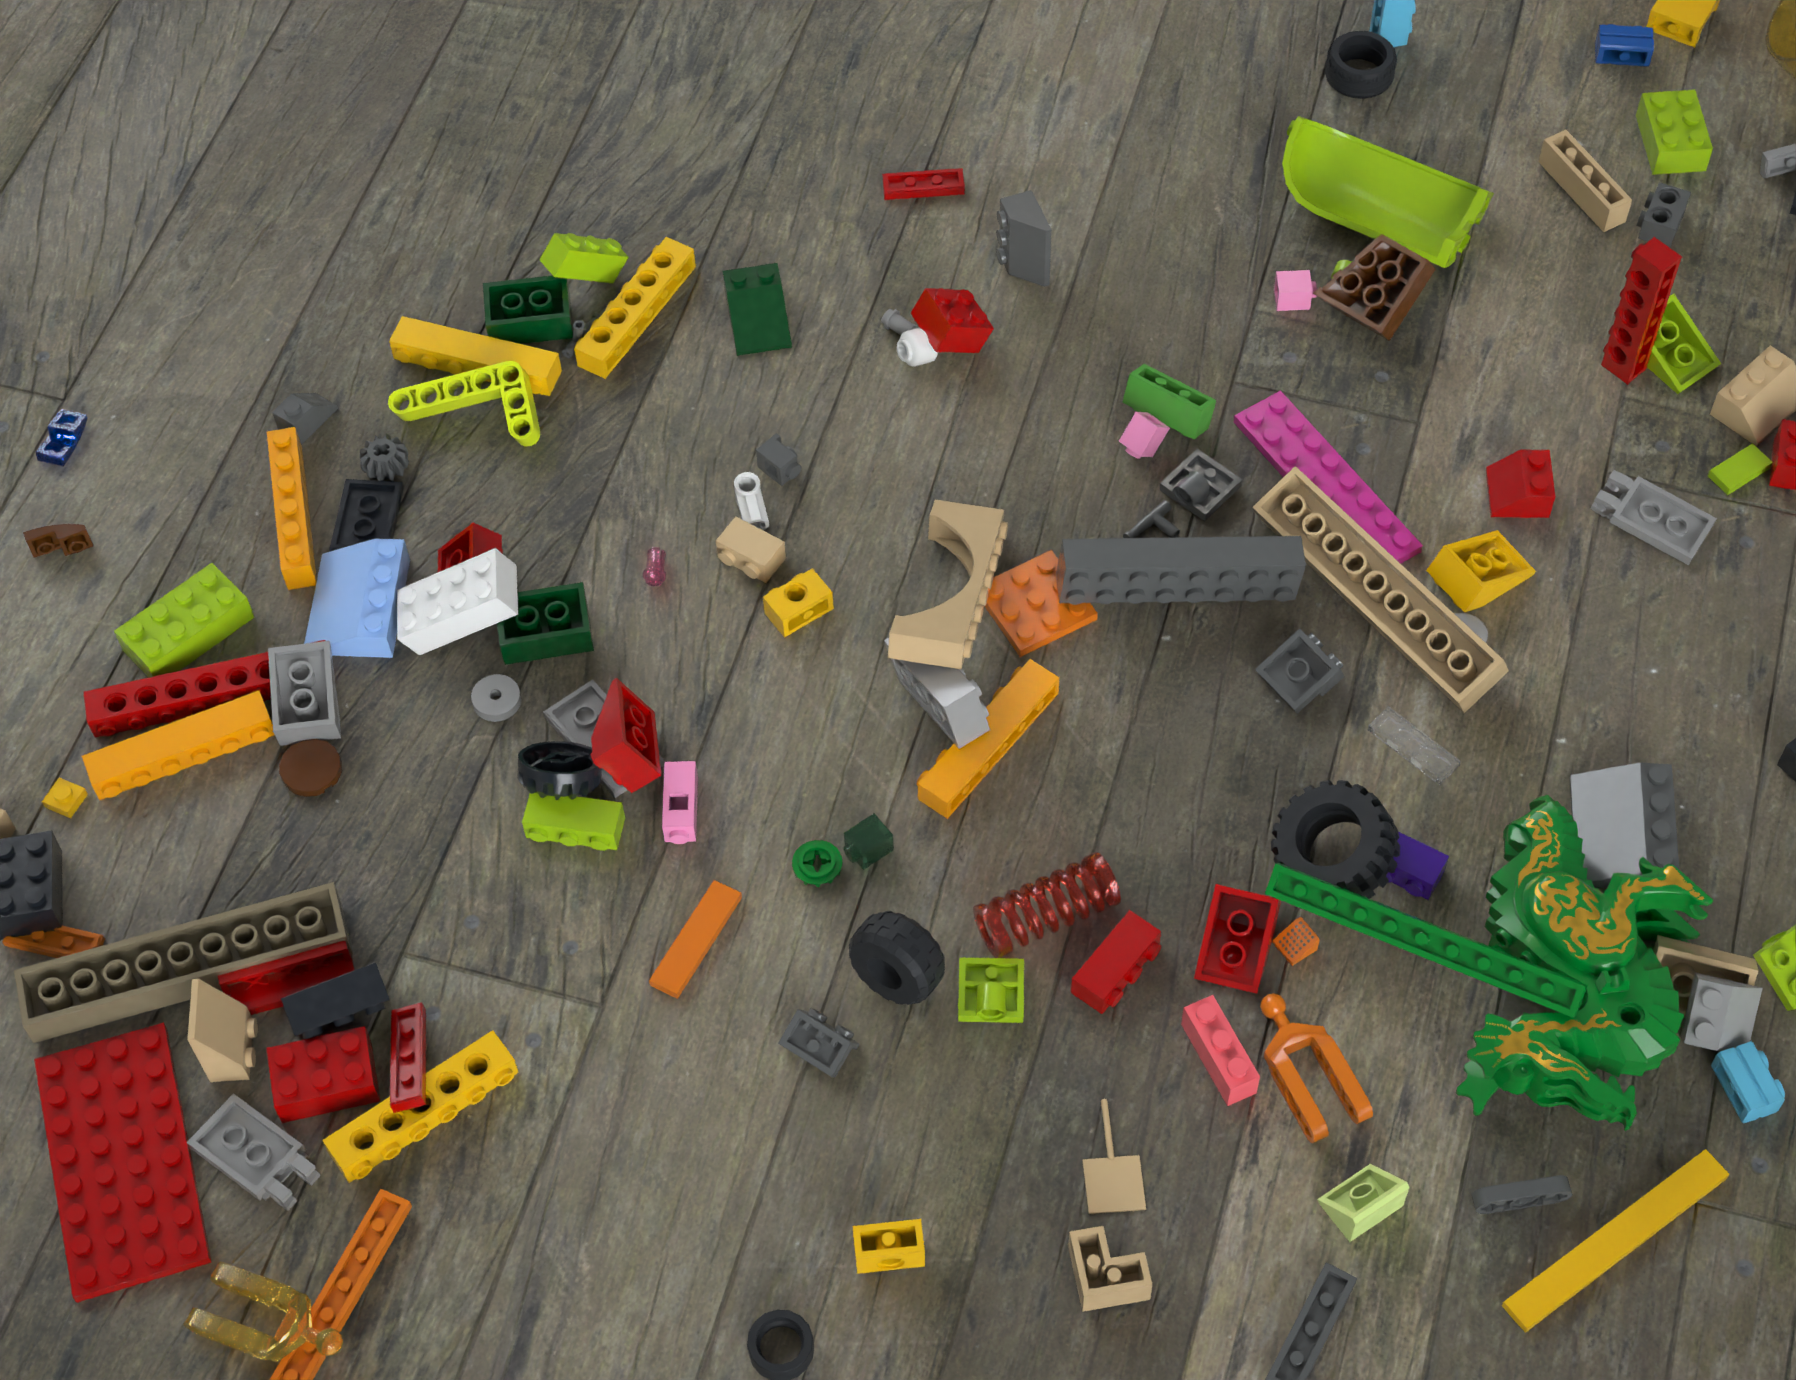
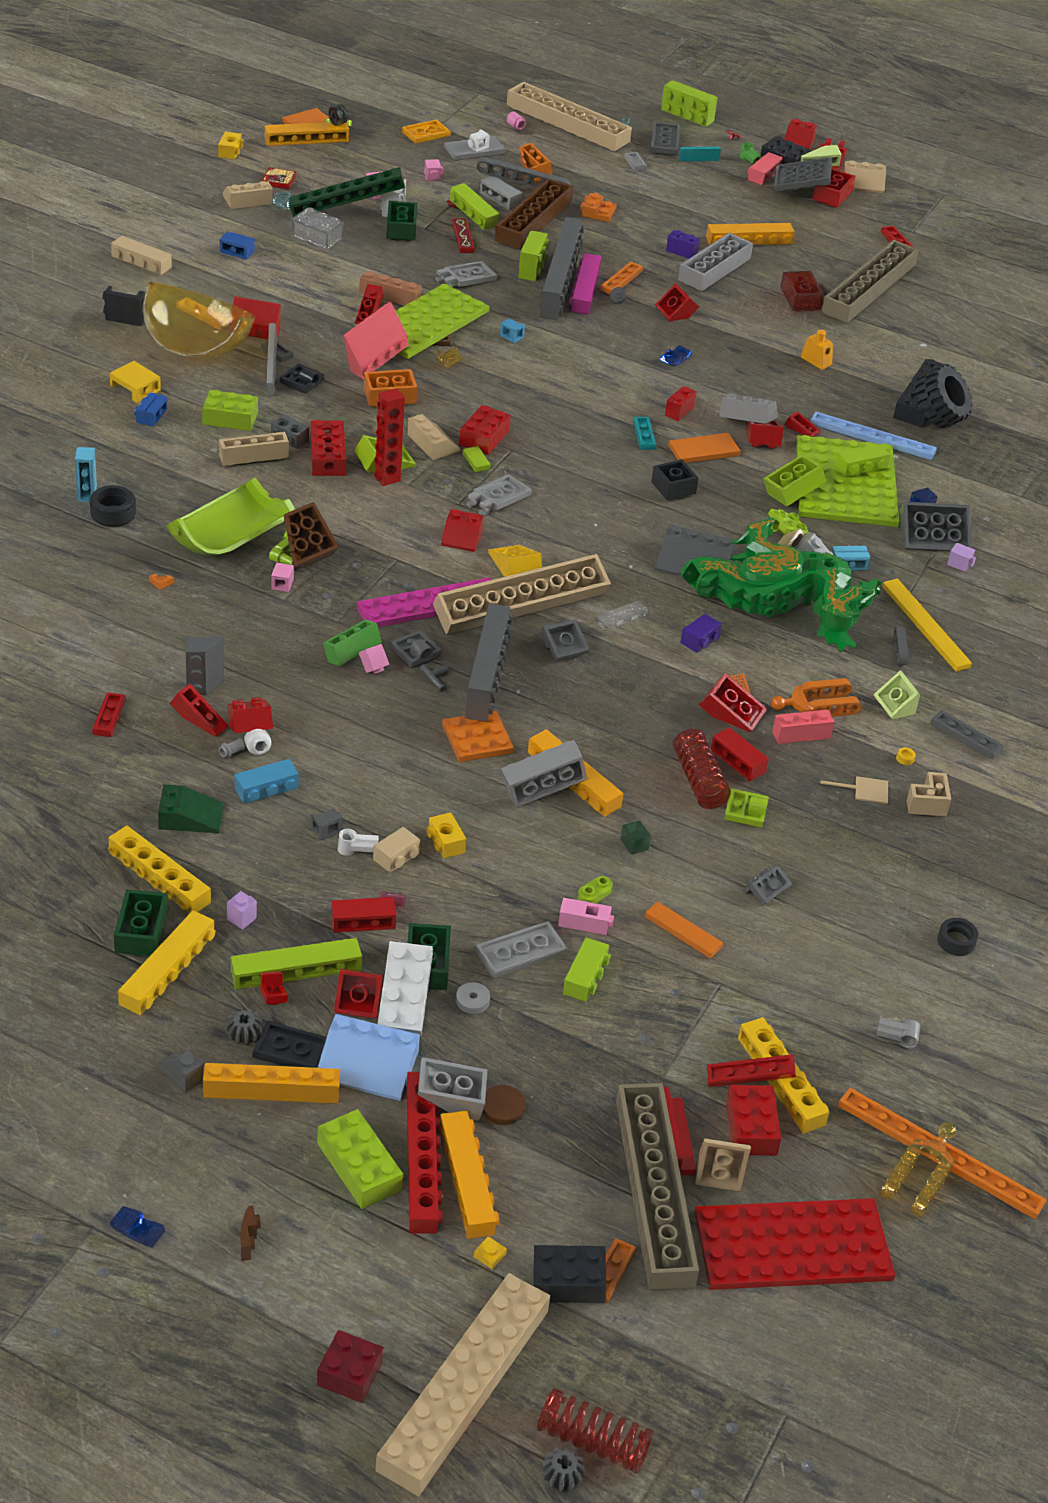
camera: 85 degrees left, 15 degrees down
light grey tile [187,1093,320,1211] -> none
black brick [281,962,390,1040] -> none
neon yellow beam [388,361,540,447] -> none
black gear [517,741,602,800] -> none
lime brick [540,233,629,284] -> none
dark grey piece [562,313,601,359] -> none
red slope [591,678,661,793] -> none
green gear [792,840,843,888] -> none
black tyre [849,911,945,1005] -> none
yellow brick [852,1219,925,1274] -> none
tan arch [888,500,1008,669] -> none
green plate [1265,863,1588,1018] -> none
black tyre [1271,780,1400,899] -> none
none -> orange tile [149,574,174,590]
none -> red slope [169,684,229,737]
none -> lavender brick [227,891,257,930]
none -> lime brick [231,938,362,990]
none -> dark azure brick [234,759,299,804]
none -> red bracket [260,971,288,1005]
none -> red brick [310,420,346,476]
none -> red brick [331,897,397,933]
none -> lime plate [578,876,613,904]
none -> light grey piece [876,1018,920,1048]
none -> yellow tile [896,747,916,765]

